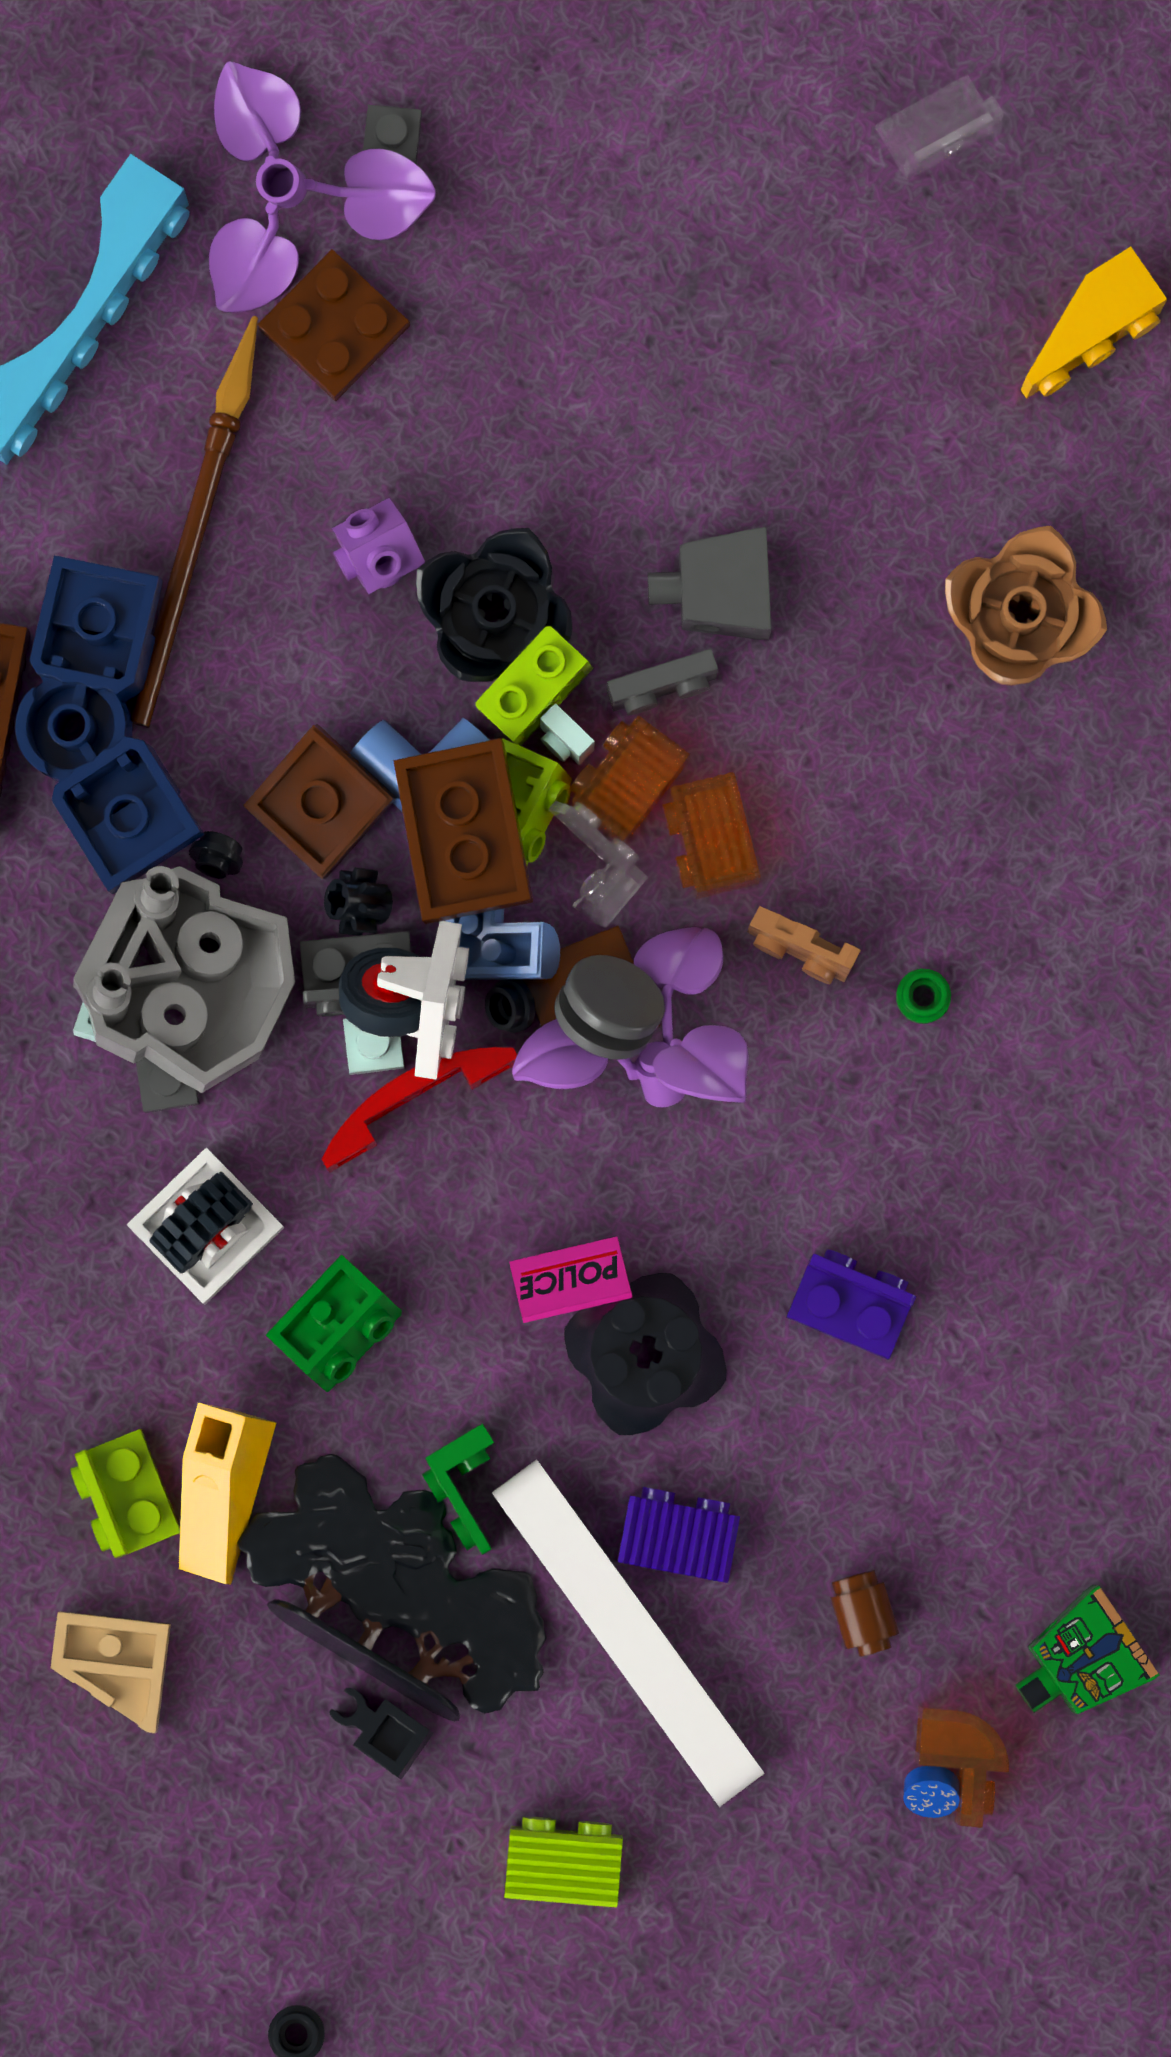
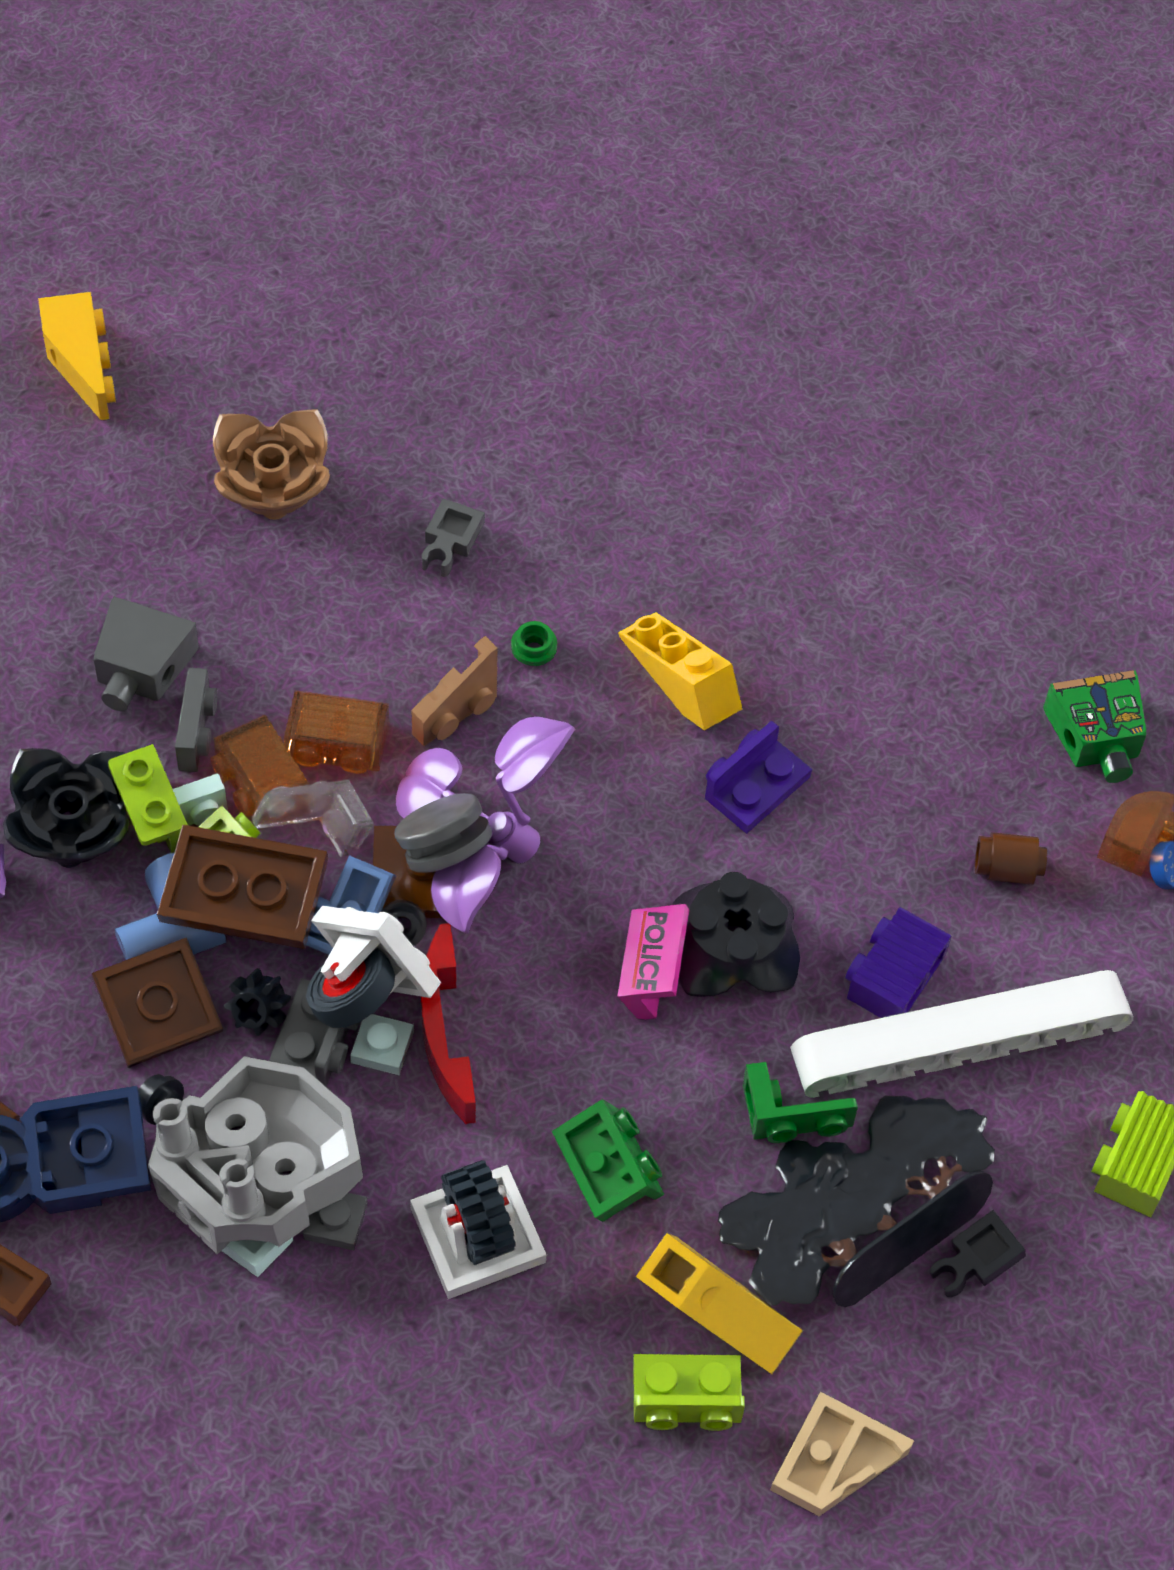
camera: 70 degrees left, 25 degrees down
none -> dark grey plate [422,498,485,577]
none -> yellow slope [618,612,742,731]

